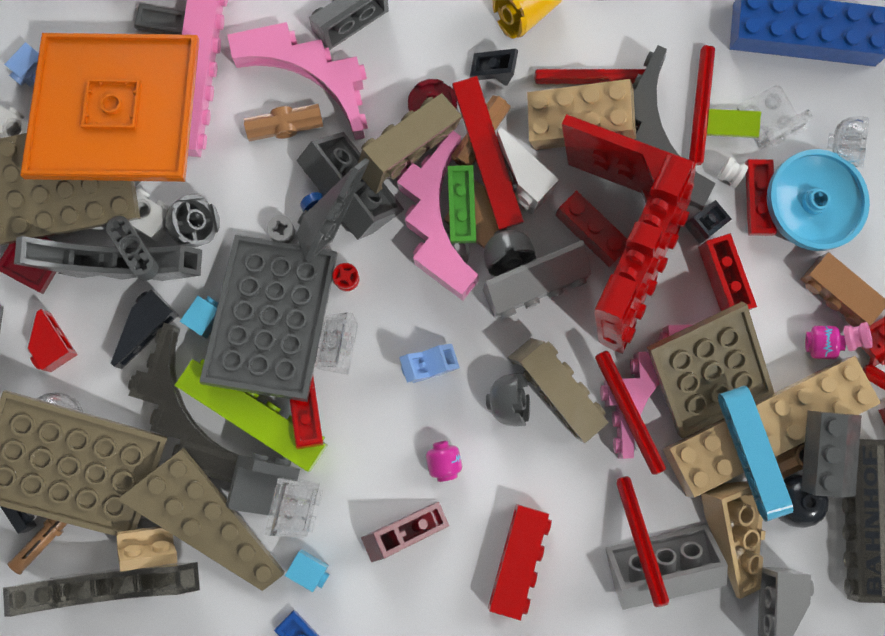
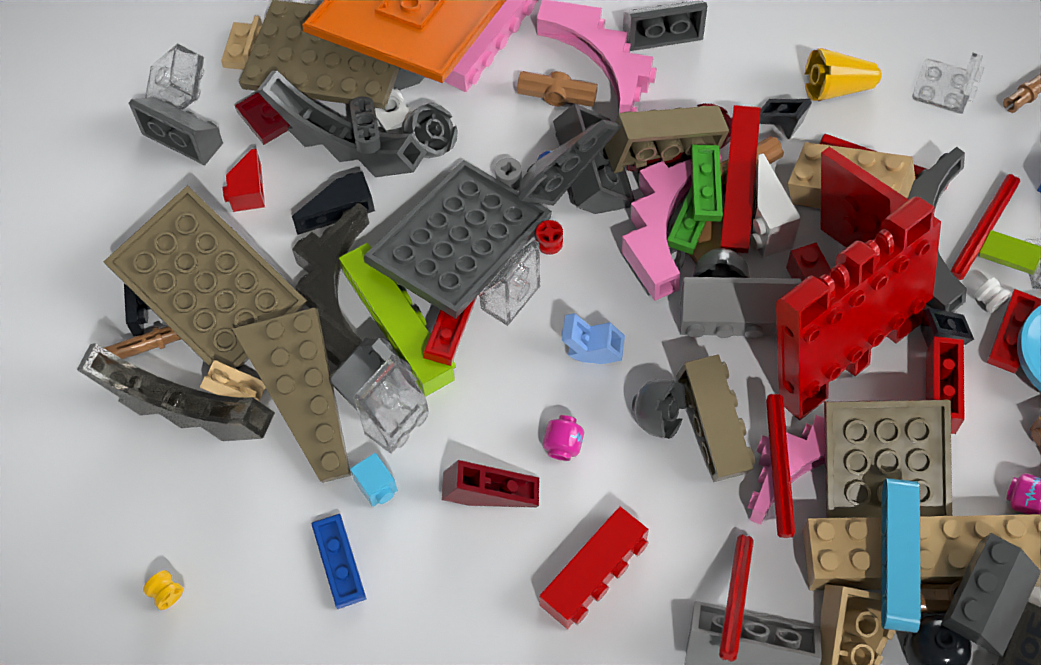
camera: 35 degrees right, 20 degrees down
medium azure brick [180,296,218,339] -> none
none -> bright green plate [690,144,723,222]

